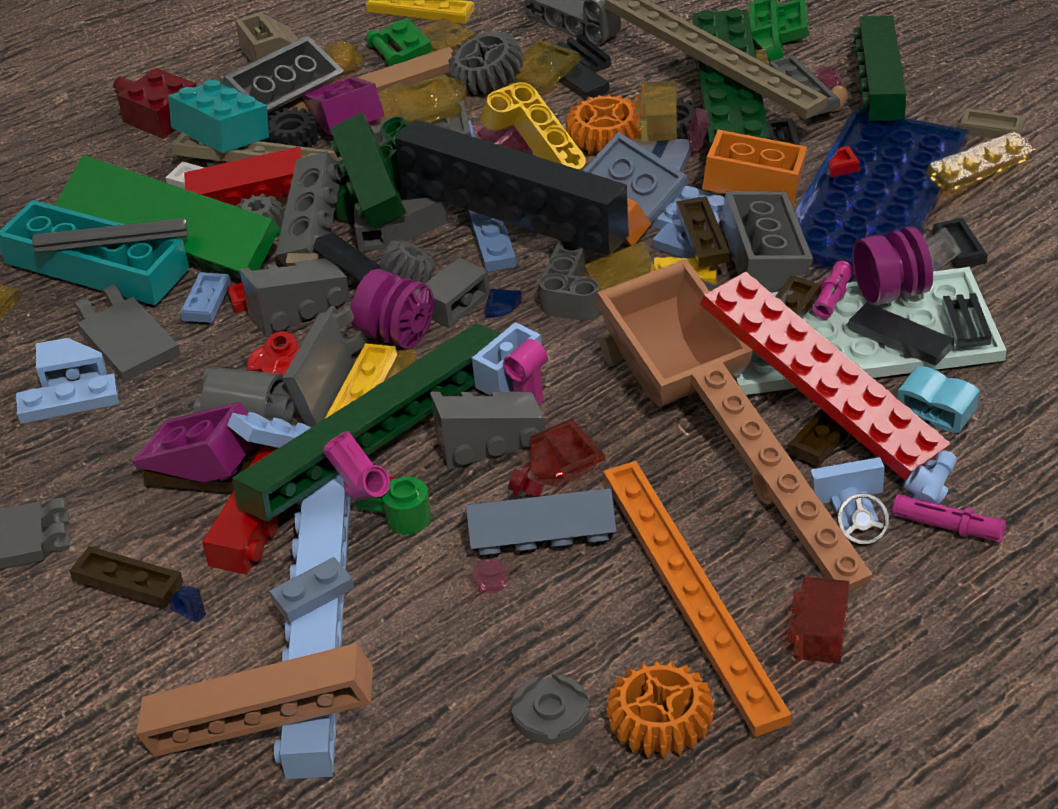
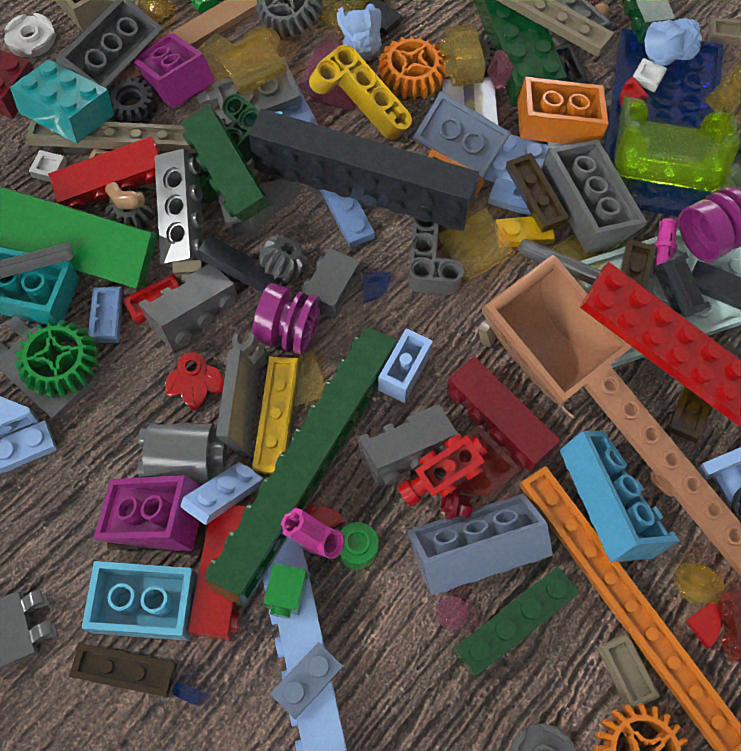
camera: 15 degrees left, 25 degrees up
dark pink piece [503,339,548,405] -> none
none -> white tile [4,13,56,58]
none -> green gear [14,319,98,399]
none -> medium azure brick [82,561,198,641]
none -> medium nougat arm [105,182,145,210]
none -> green brick [263,563,309,619]
none -> light blue hair [337,4,382,61]
none -> red brick [398,433,488,507]
none -> dark red brick [446,356,561,473]
none -> dark green brick [453,566,580,679]
none -> dark azure wedge [560,431,680,562]
none -> dark tan tile [596,633,660,709]
none -> clear neon green windscreen [614,96,740,191]
none -> white tile [633,58,667,93]
none -> light blue hair [644,18,702,66]
none -> black hinge [653,252,711,318]
none -> clear yellow plate [673,563,724,604]
none -> red tile [685,601,721,649]

